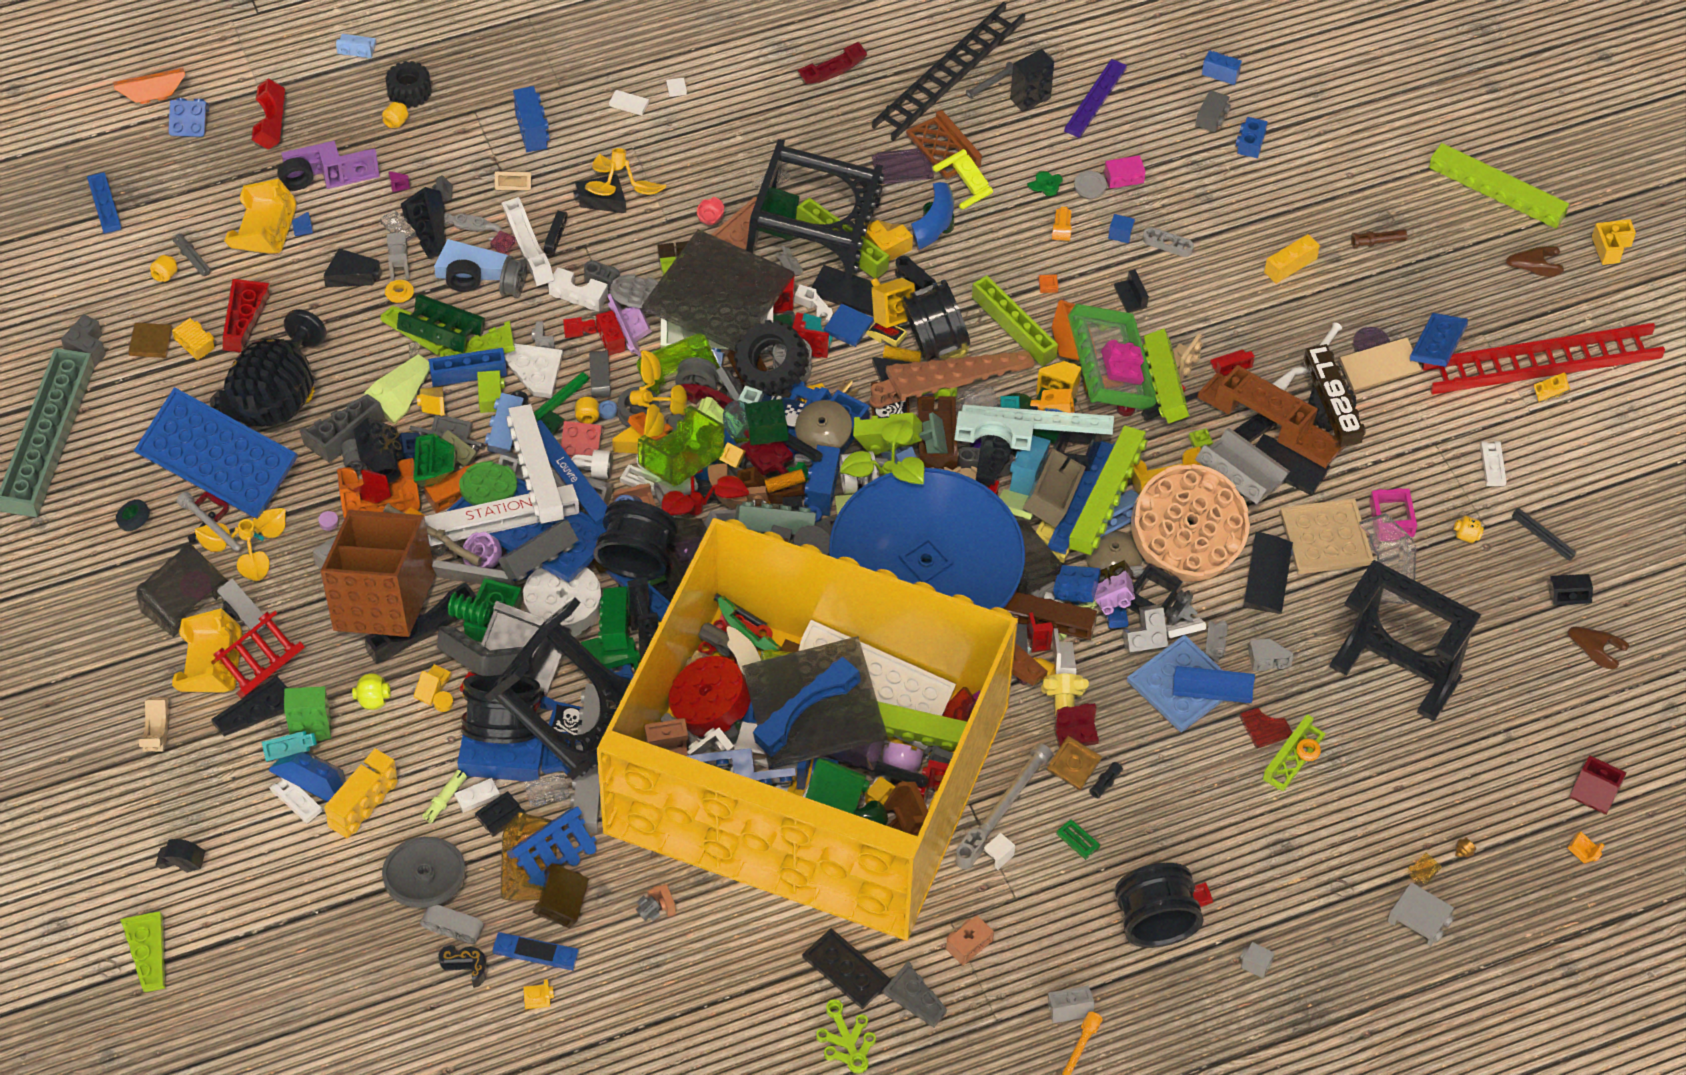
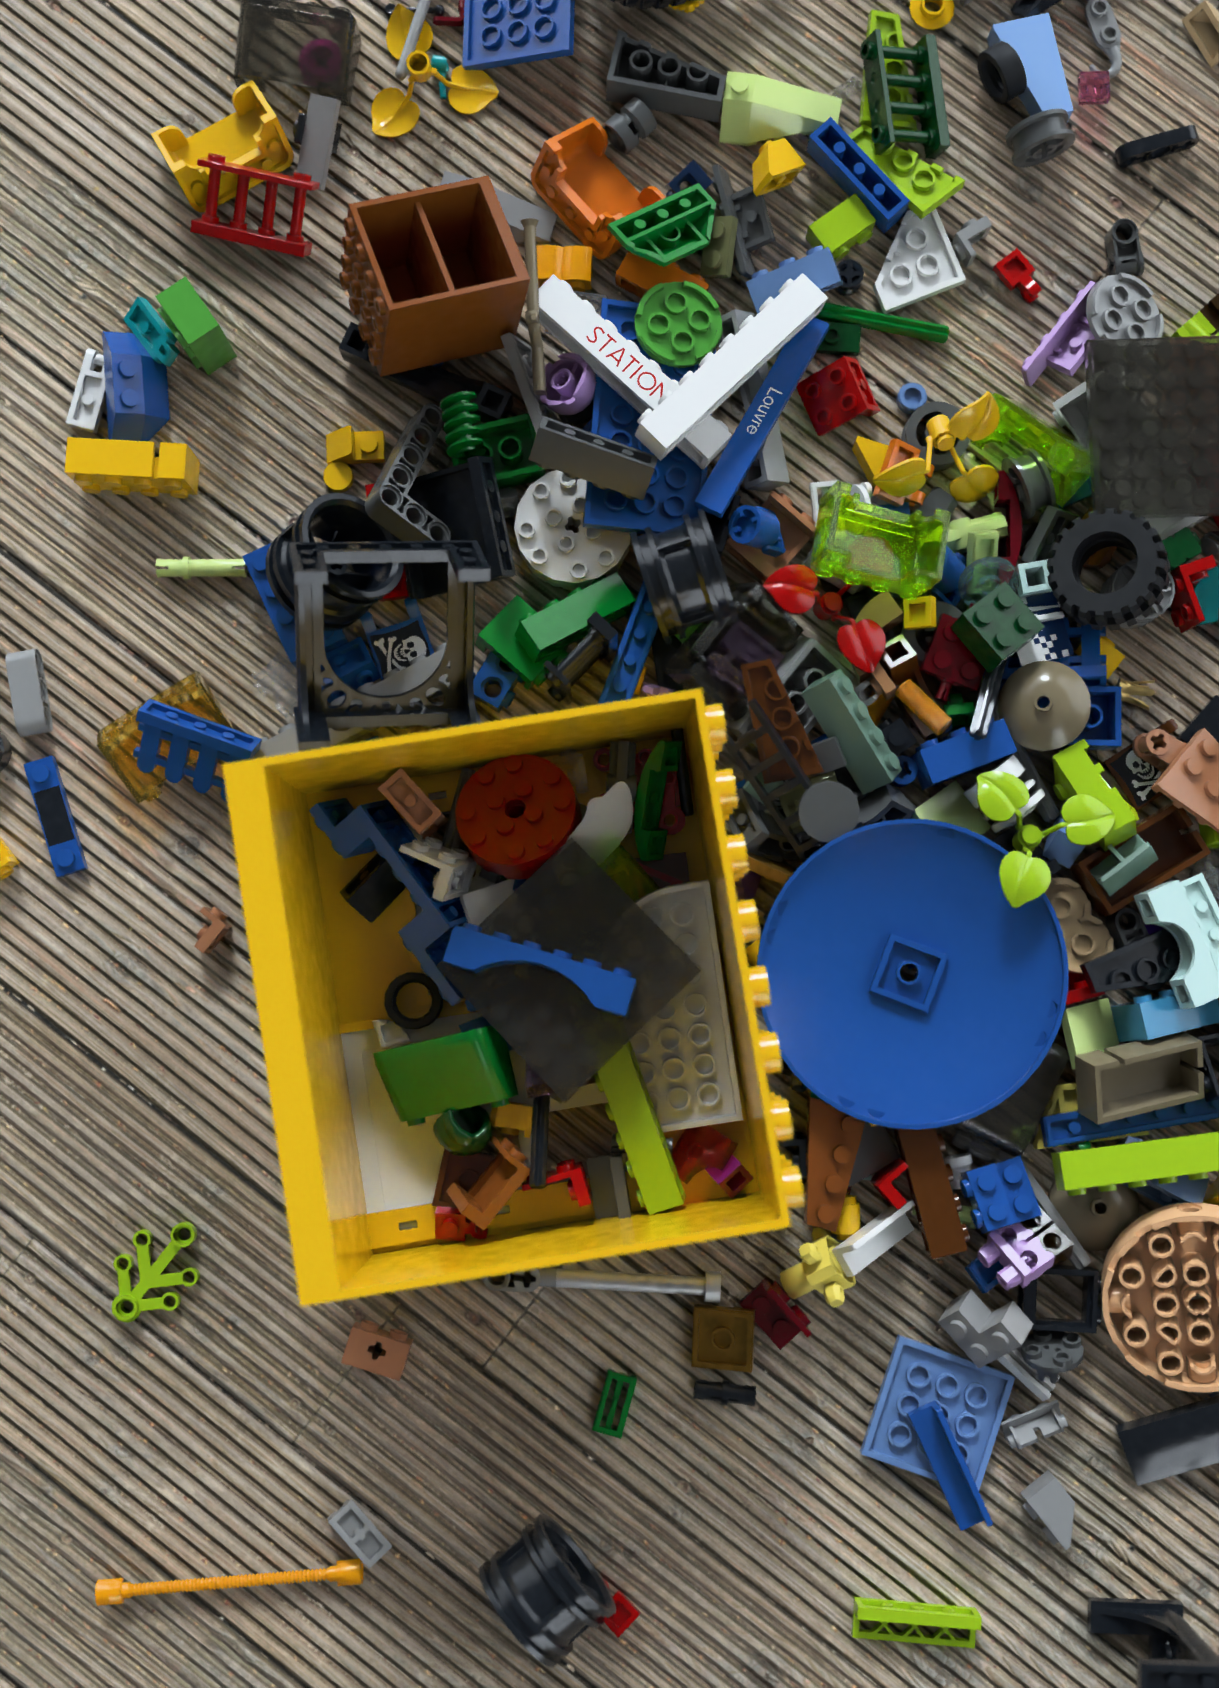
camera: 60 degrees right, 30 degrees up
tan arch [139,697,169,752] -> none
black wing [211,676,288,736] -> none
lavender tile [319,511,339,531] -> none
red panel [352,469,391,504] -> none
neon yellow plant [352,673,391,710] -> none
black brick [353,417,404,484] -> none
dark grey dish [382,837,466,908] -> none
white plate [454,778,500,813] -> none
black plate [475,791,526,837] -> none
white arch [502,197,554,286] -> none
dark brown panel [532,863,589,928] -> none
white arch [548,267,608,311] -> none
white piece [571,450,613,479] -> none
yellow head [575,396,600,424] -> none
dark grey beam [589,350,610,398] -> none
red brick [595,310,625,356] -> none
dark grey gear [636,895,661,921] -> none
black tile [802,928,891,1010] -> none
lavender cylinder [883,743,923,772] -> none
dark grey wing [883,960,947,1028] -> none
white panel [984,833,1015,870] -> none
clear red tile [1240,708,1293,749] -> none
light orange piece [1296,738,1321,761] -> none

